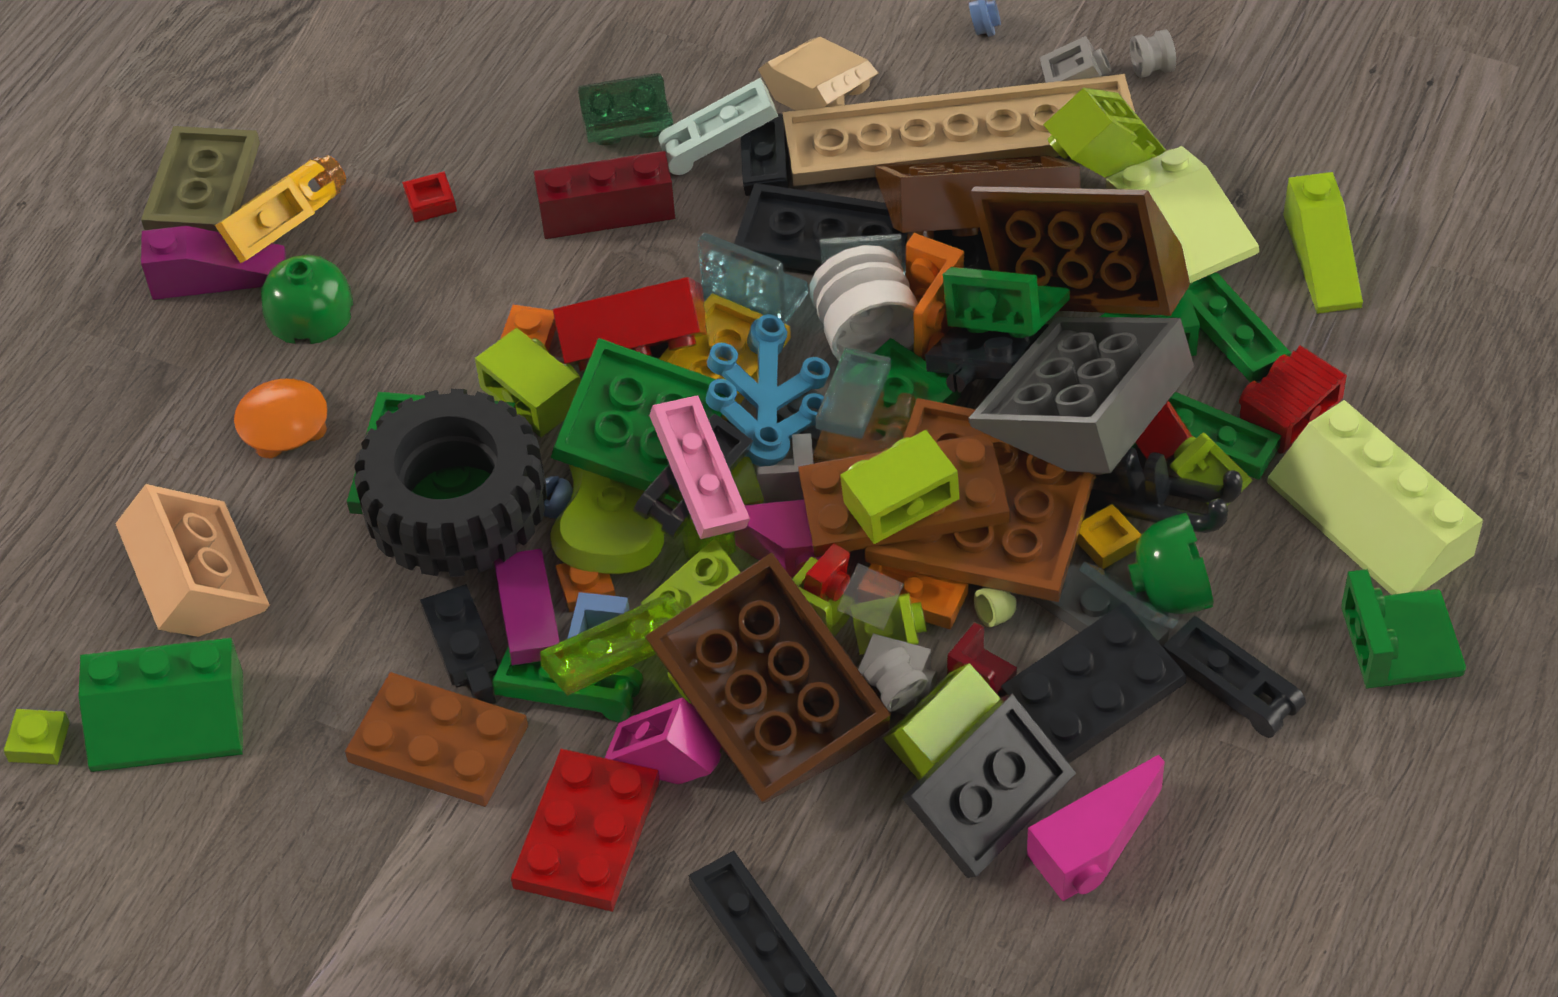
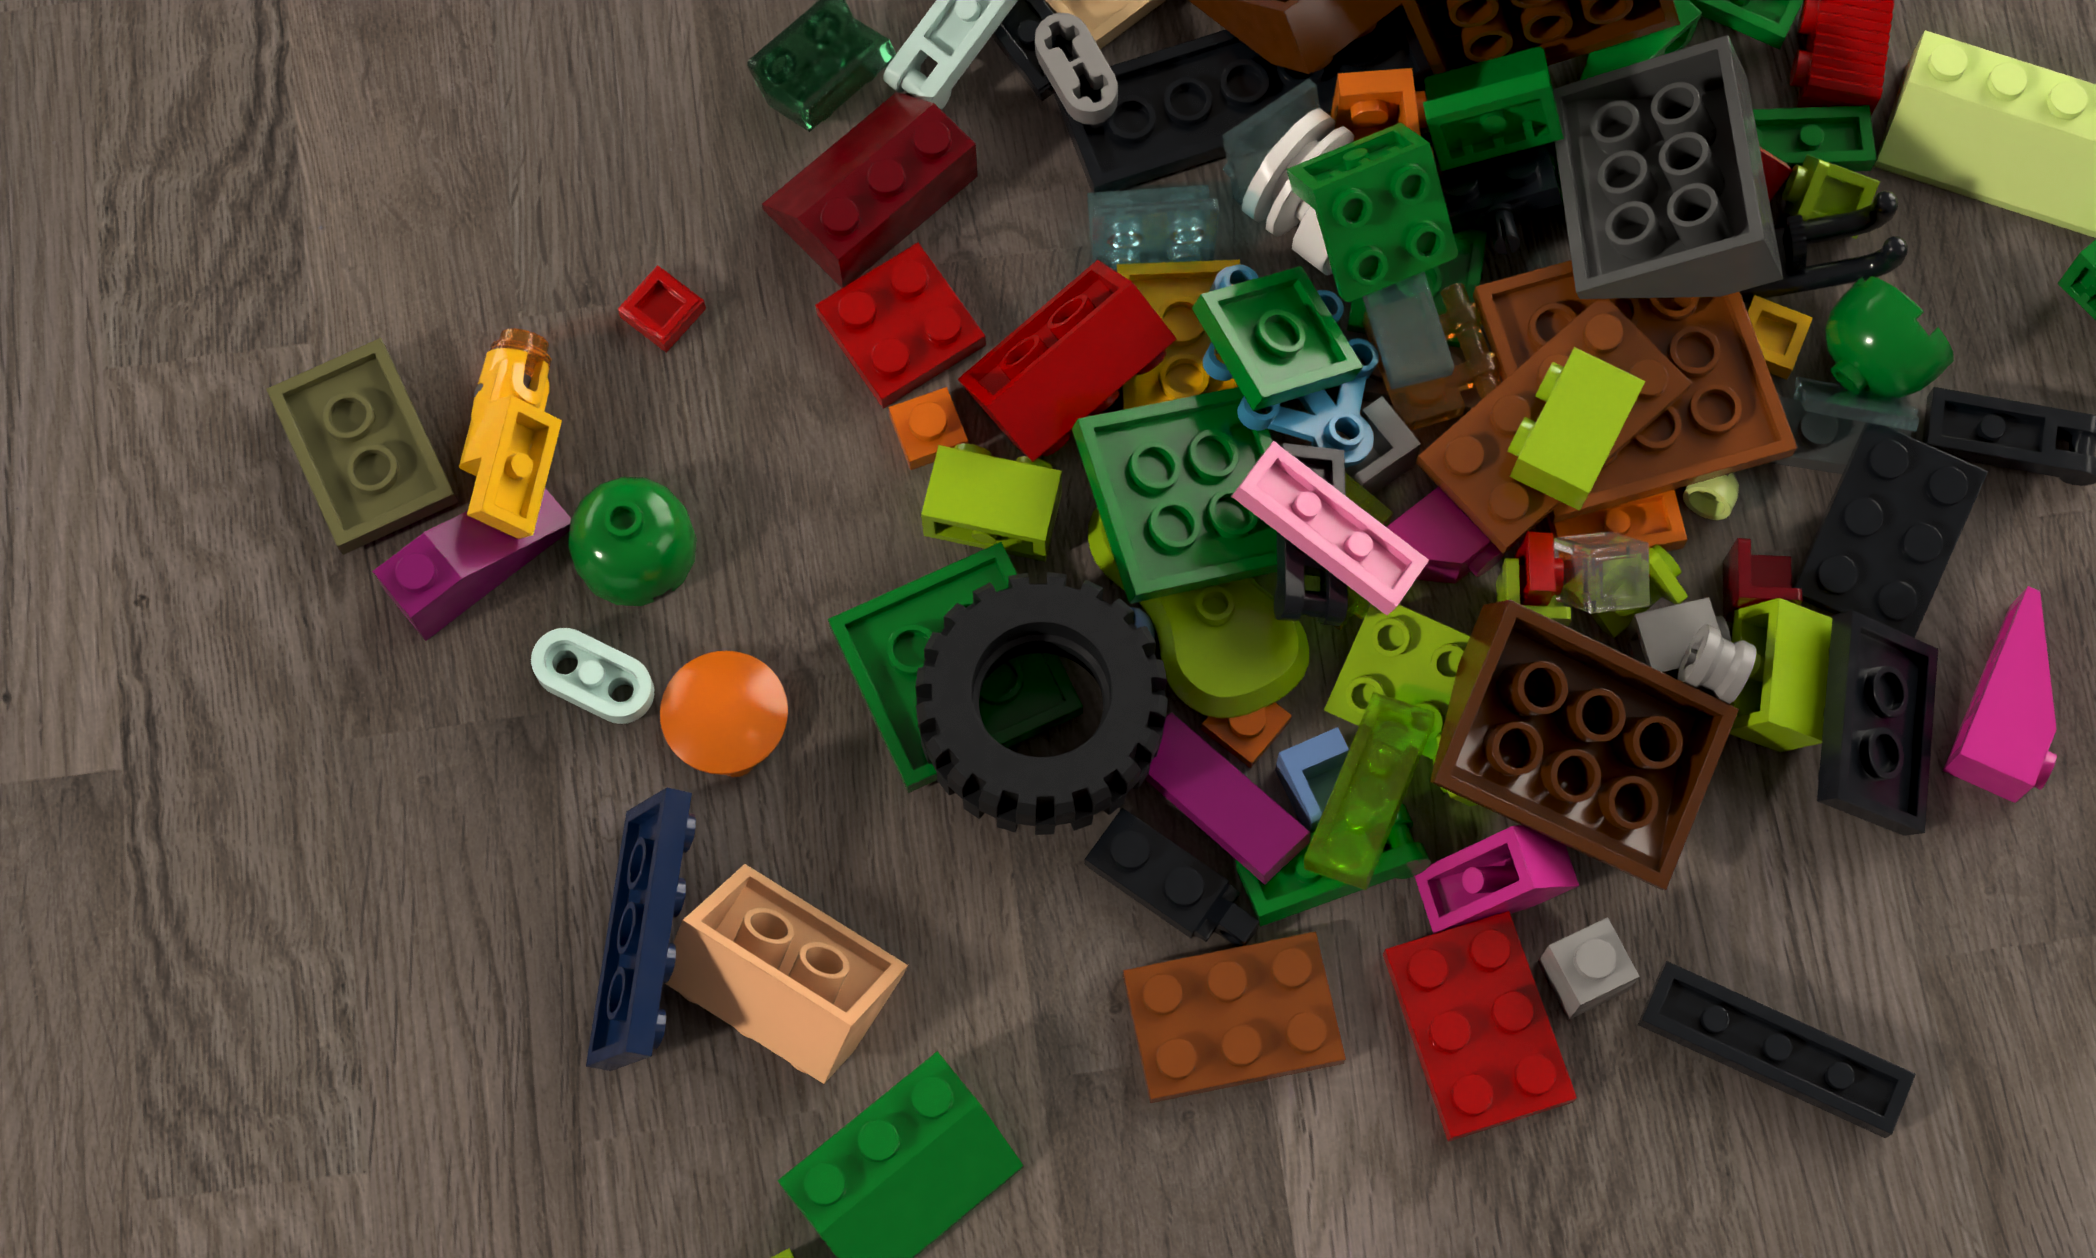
camera: 35 degrees left, 20 degrees up
none -> light aqua plate [531,628,654,724]
none -> dark blue plate [586,787,696,1071]
none -> red plate [815,242,986,409]
none -> light grey beam [1035,13,1118,125]
none -> green plate [1192,266,1363,411]
none -> green bracket [1286,122,1458,302]
none -> light grey brick [1537,917,1640,1020]

